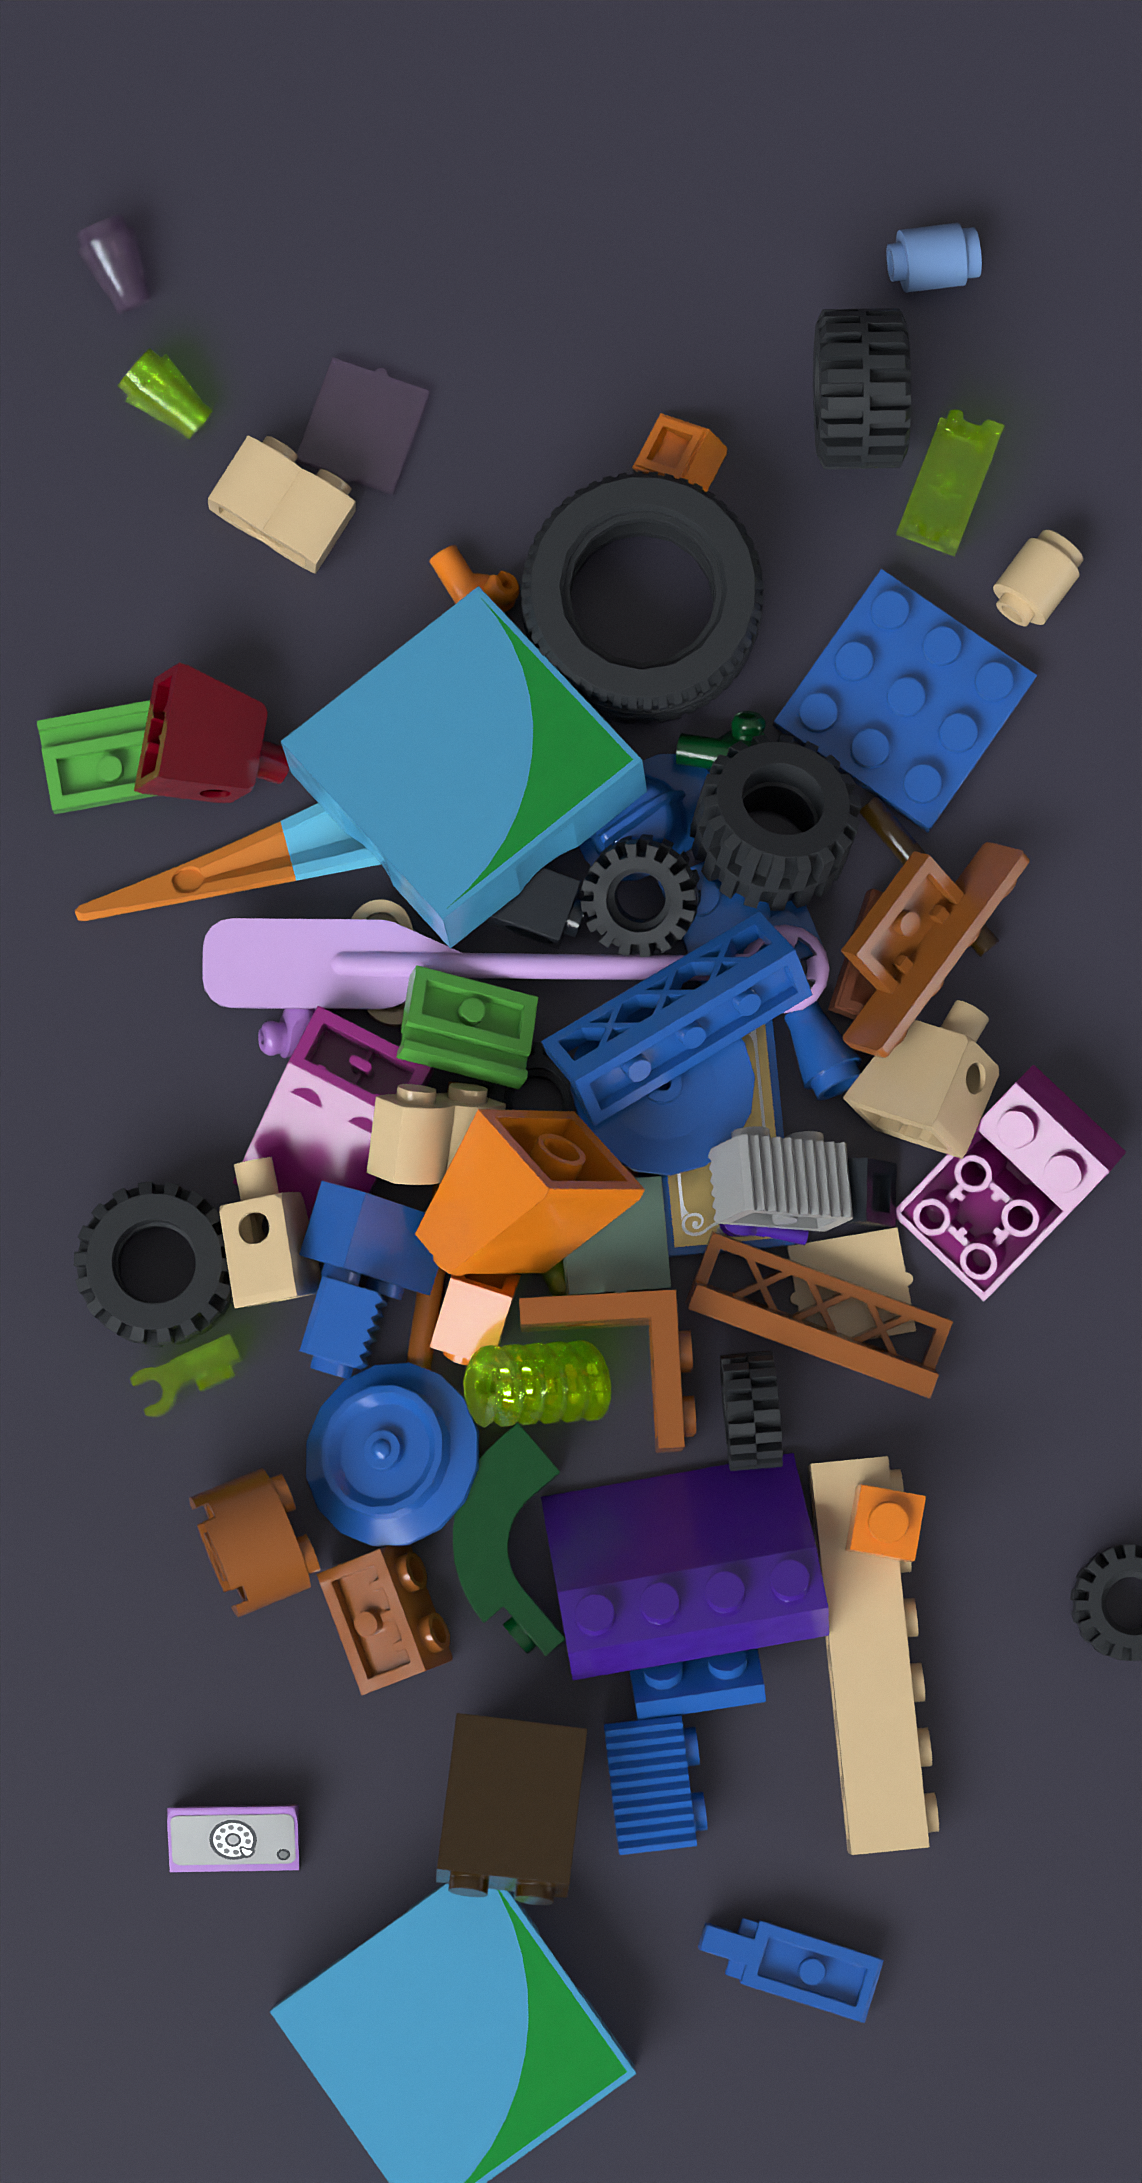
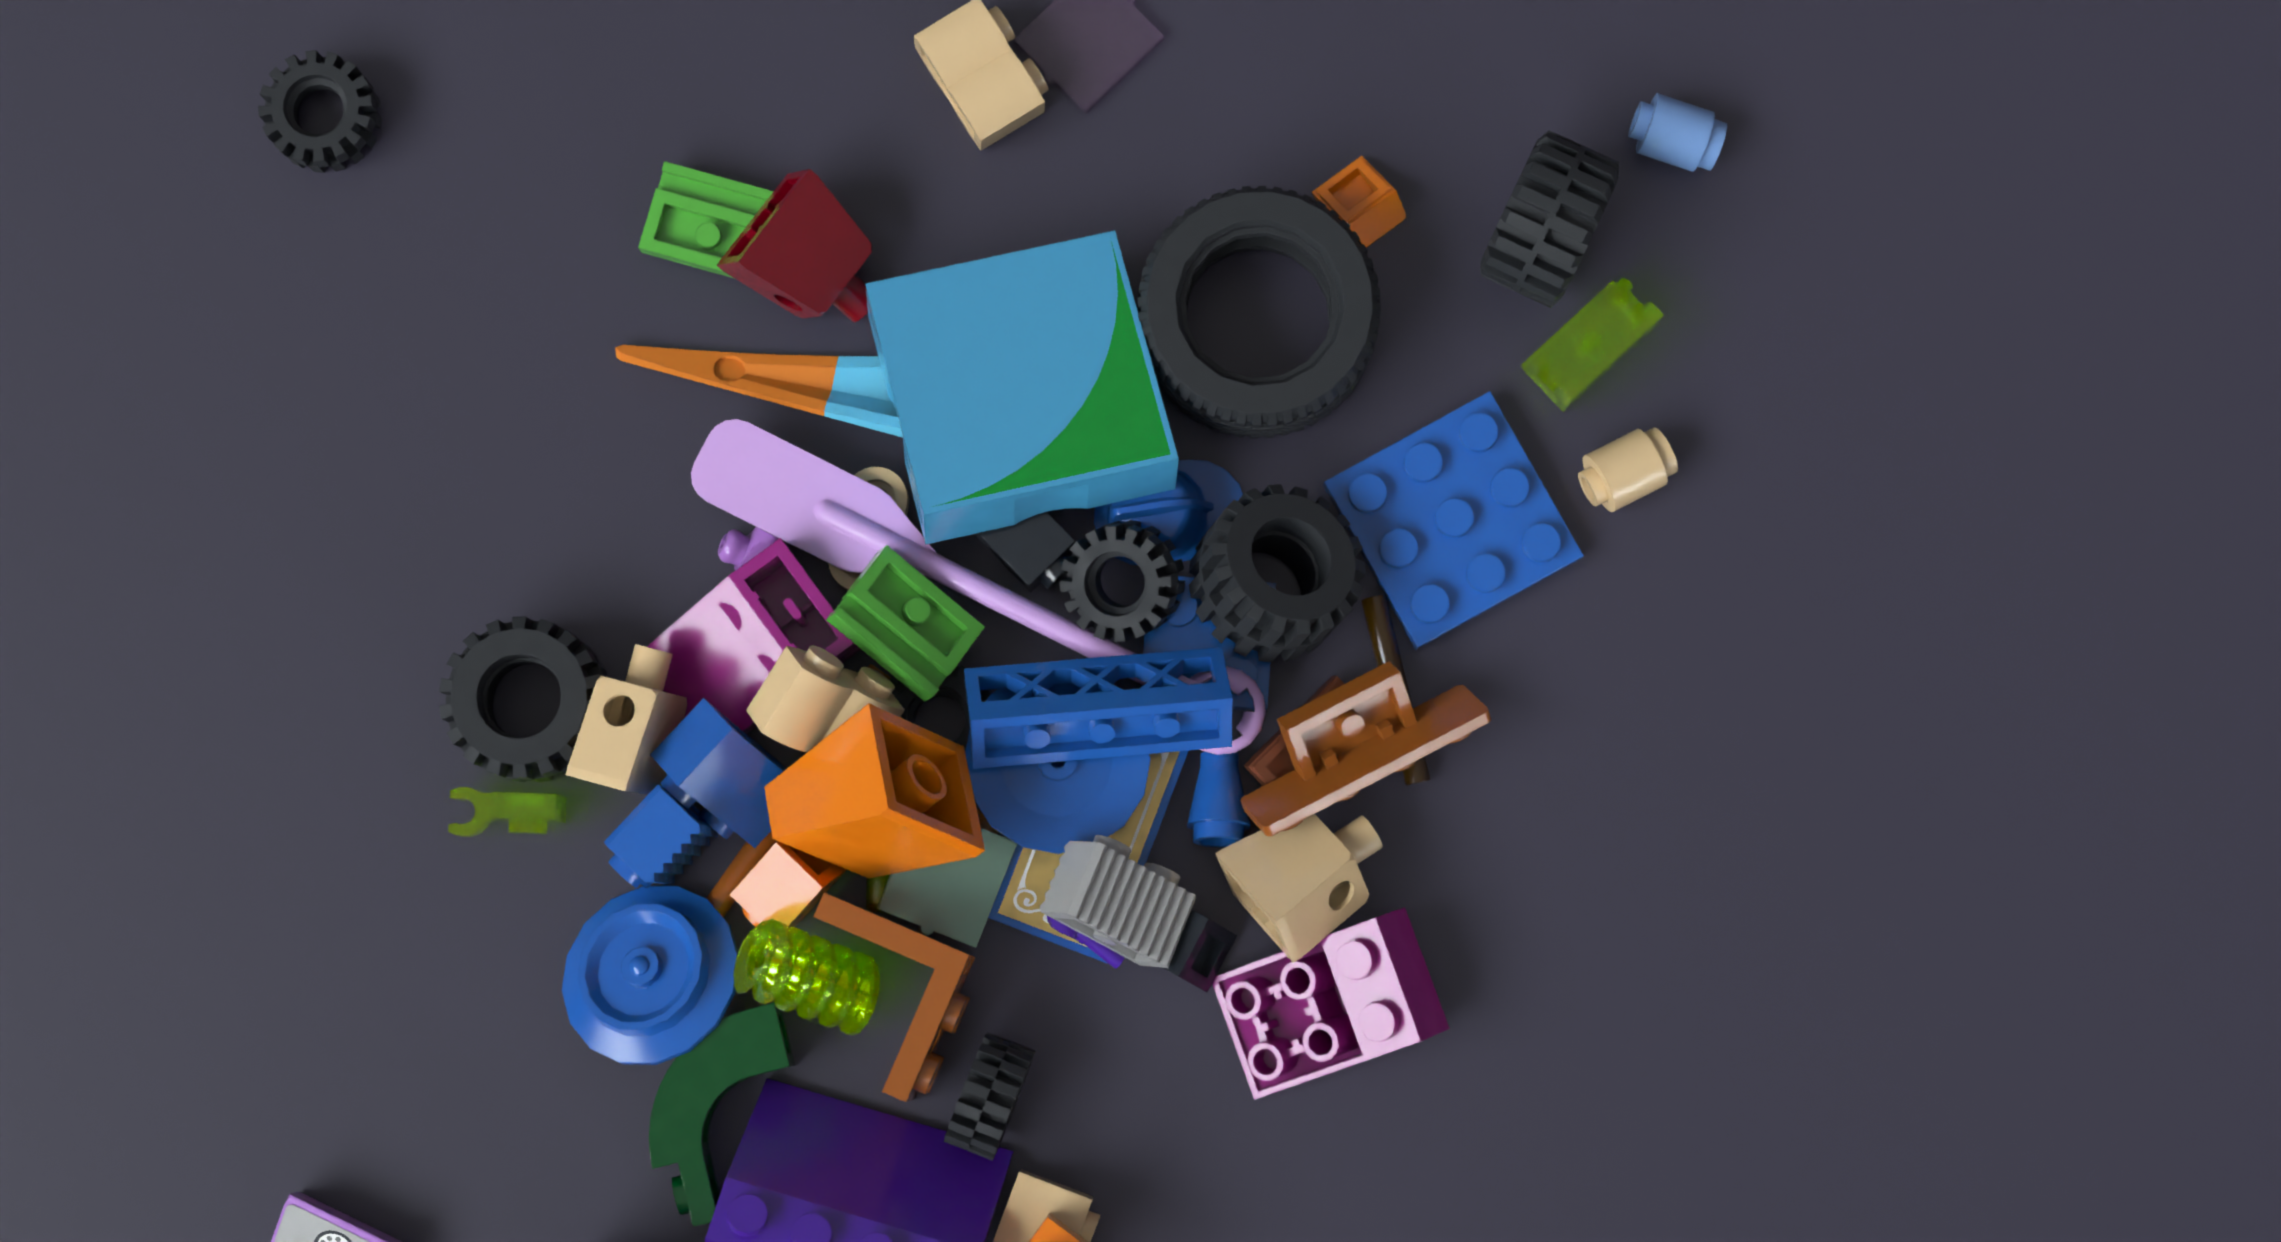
camera: 30 degrees right, 0 degrees up
dark orange brick [189,1468,320,1618] -> none
dark orange bracket [316,1544,453,1695] -> none
orange arm [429,545,520,612] -> none
dark green arm [676,711,766,769] -> none
dark orange fence [685,1231,953,1398] -> none
tan piece [787,1227,916,1340] -> none

